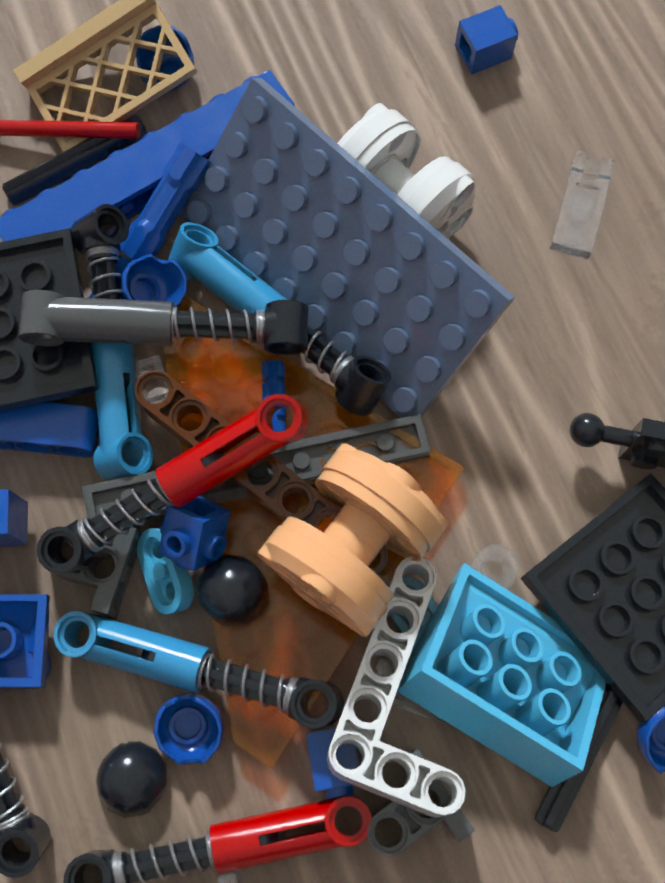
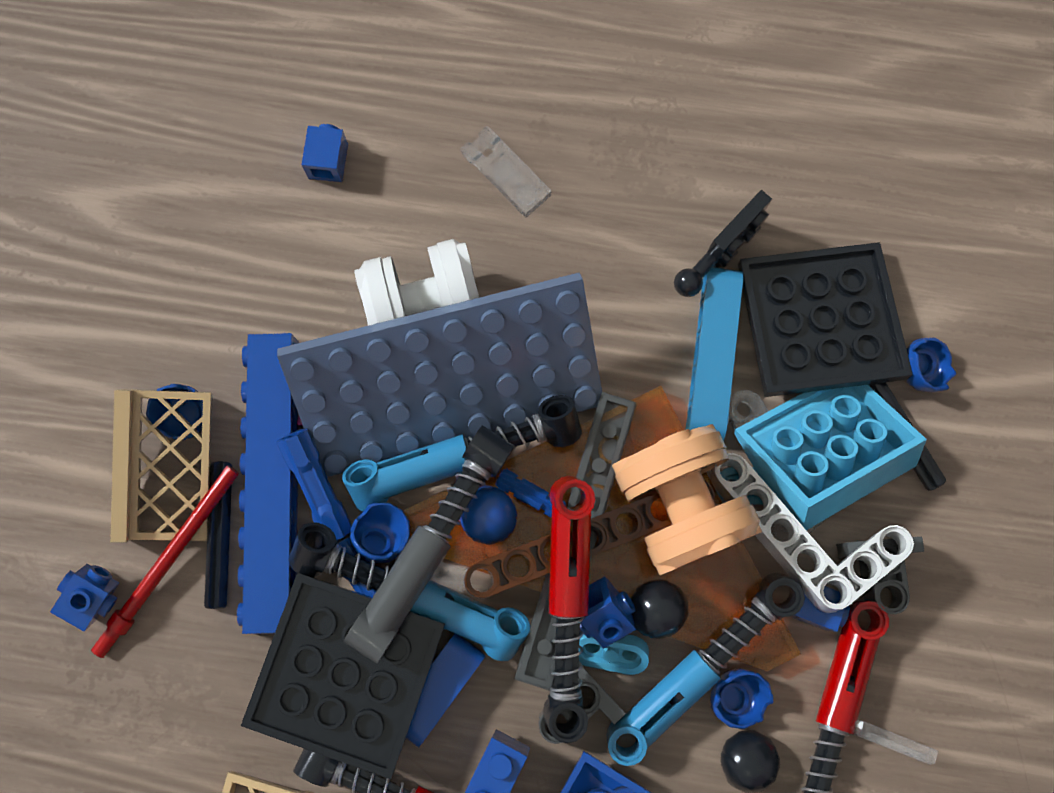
camera: 60 degrees left, 5 degrees up
none -> blue hair [459,485,517,545]
none -> dark azure beam [686,267,743,441]

